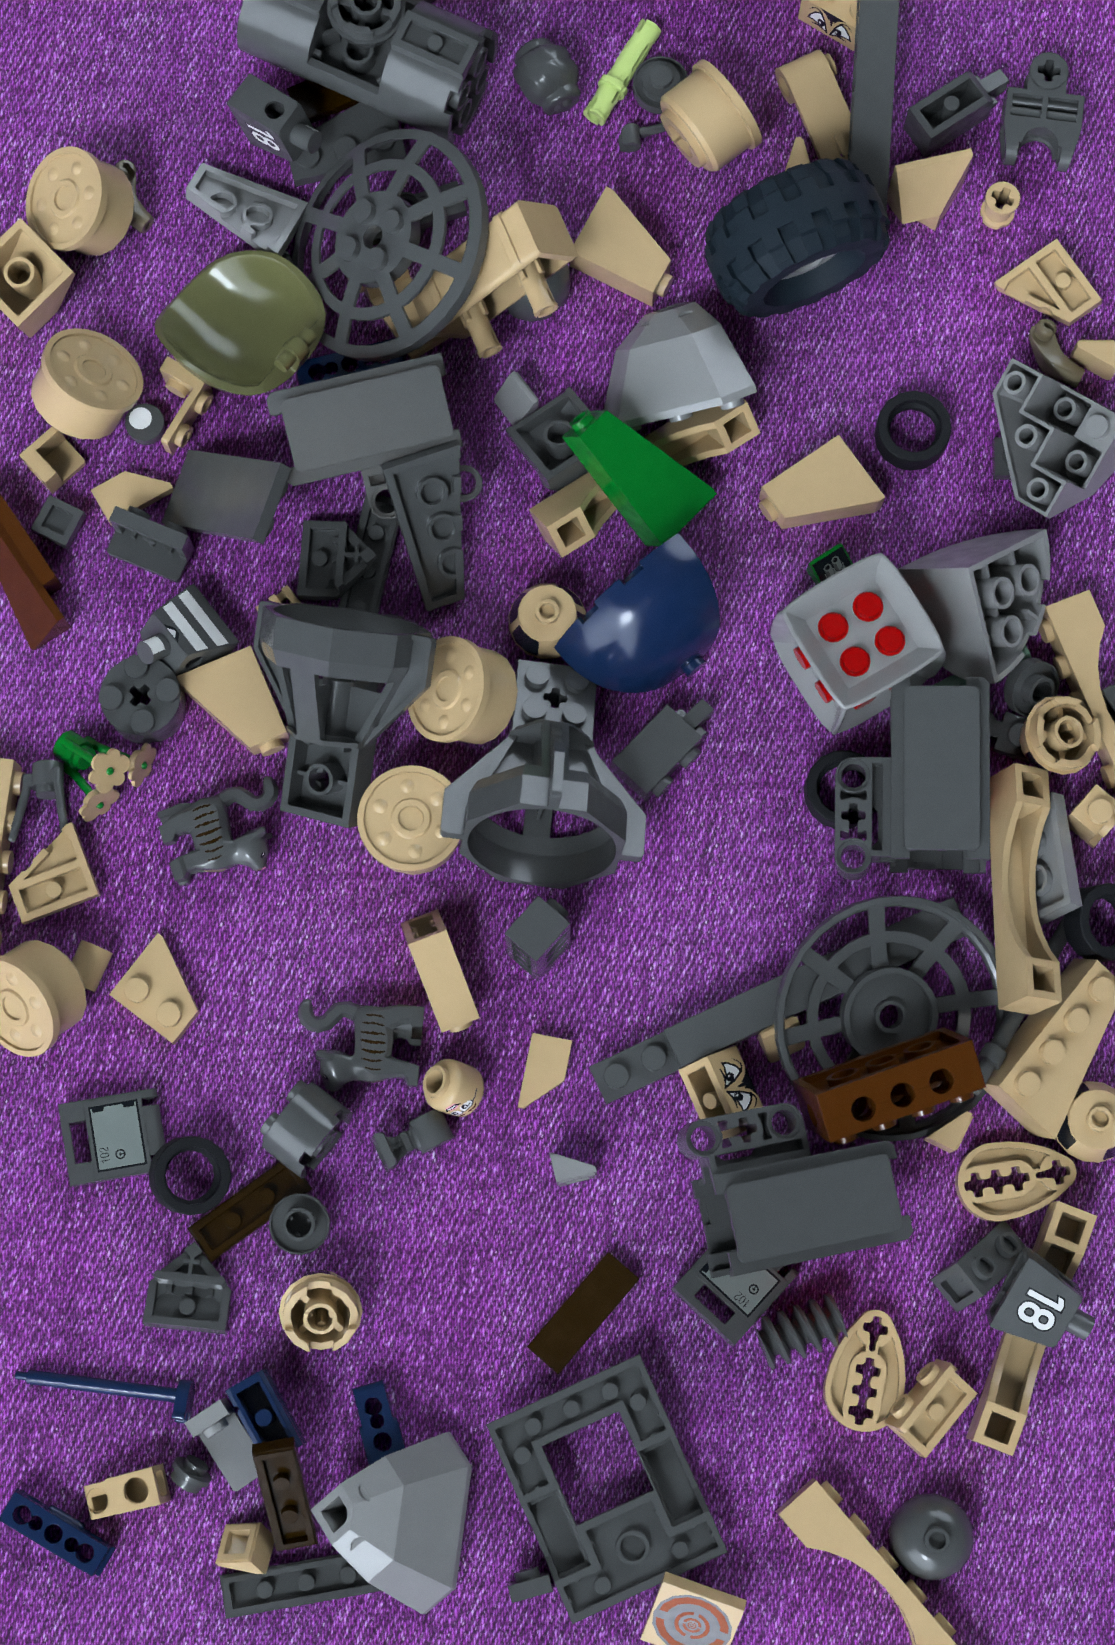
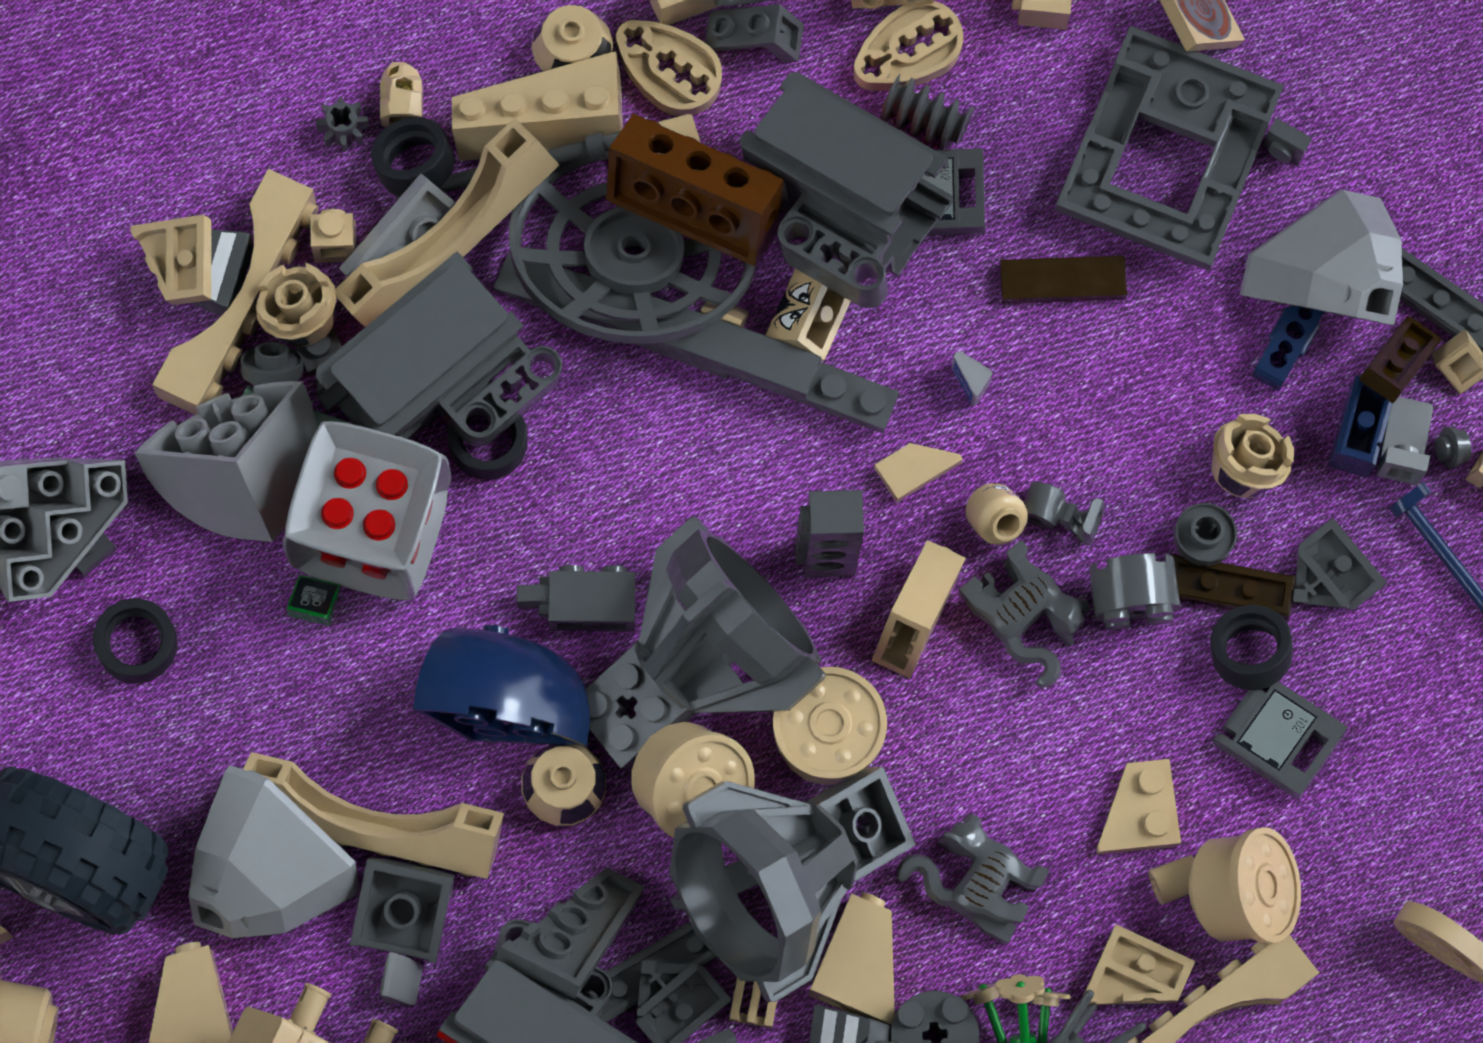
camera: 140 degrees left, 5 degrees down
green slope [562,410,717,547] -> none
tan slope [758,435,885,529] -> none

